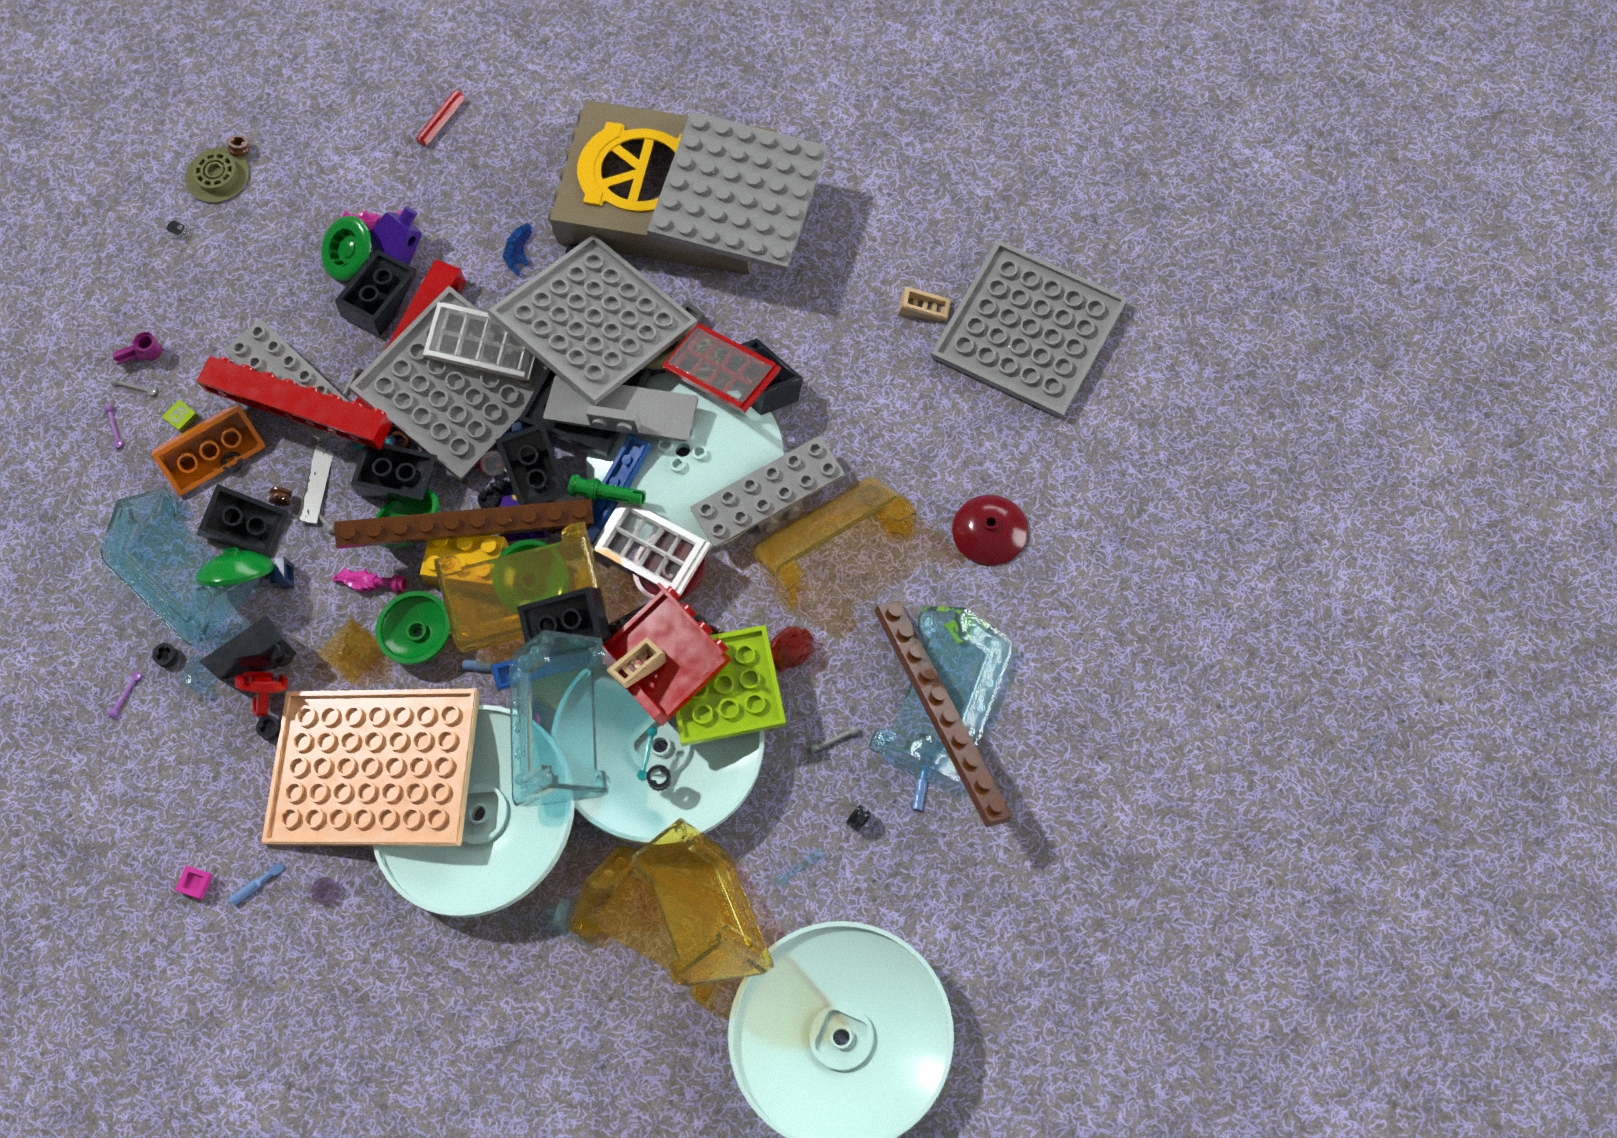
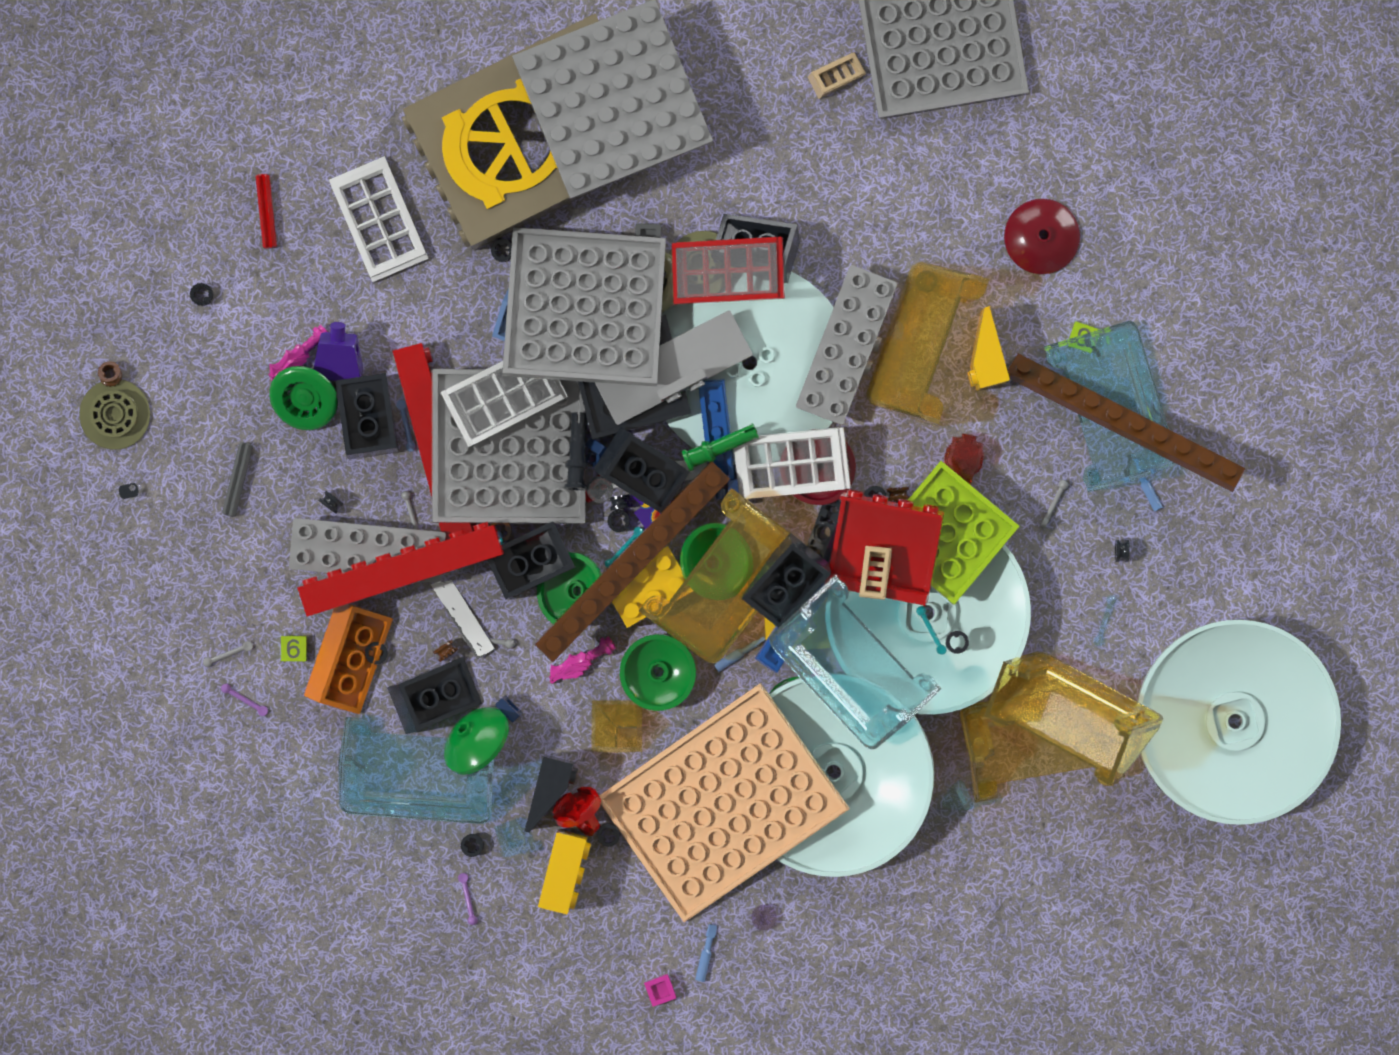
camera: 45 degrees left, 20 degrees up
magenta axle [112,332,162,365] -> none
clear blue piece [502,223,532,276] -> none
none -> black bush [189,283,214,306]
none -> dark grey axle [222,442,253,517]
none -> black bush [318,490,344,514]
none -> white piece [329,156,429,282]
none -> yellow brick [538,829,591,915]
none -> black pin [564,412,588,491]
none -> yellow slope [967,306,1010,391]

